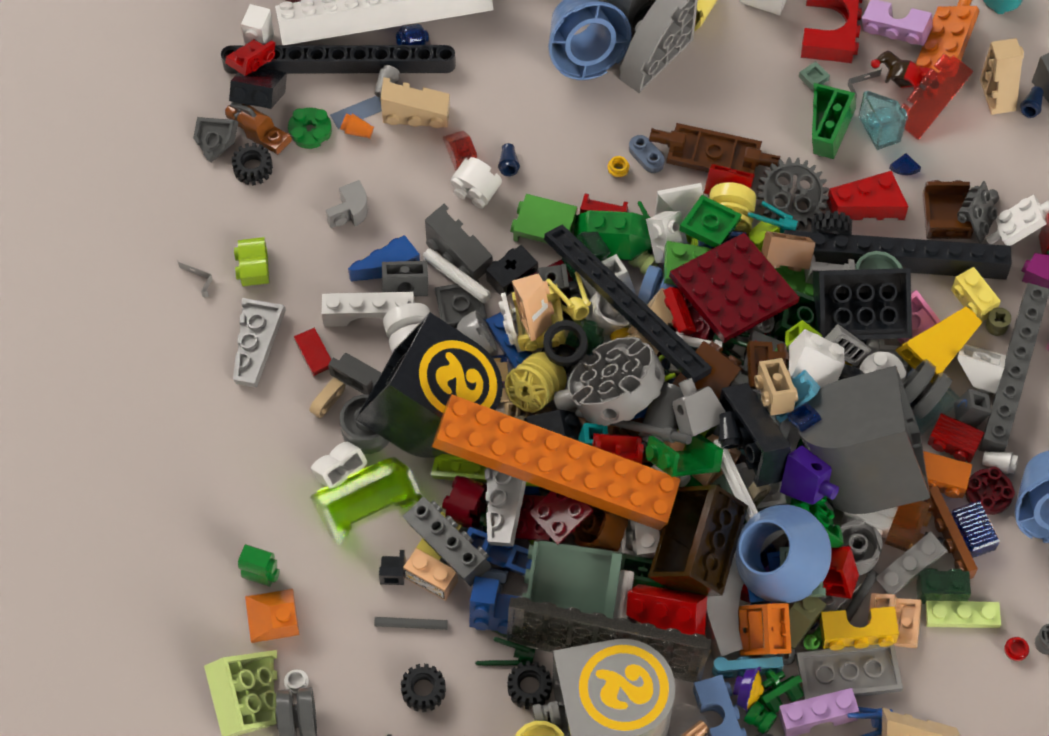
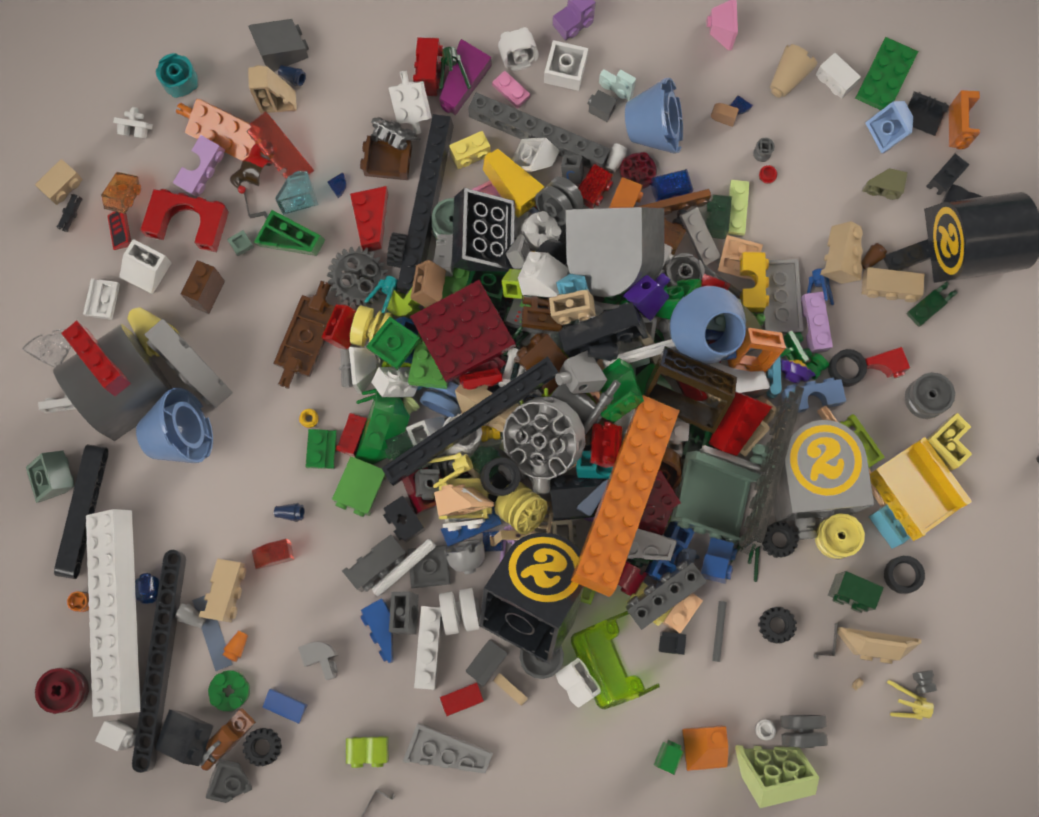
camera: 85 degrees left, 15 degrees up
red bracket [225,39,276,76] -> none
white brick [450,157,502,209] -> none
sand blue plate [629,135,664,173] -> none
clear blue tile [787,402,821,433] -> none
olive wheel [986,308,1012,336] -> none
none -> reddish brown brick [180,260,225,314]
none -> blue slope [263,689,308,724]
none -> green plate [305,429,337,469]

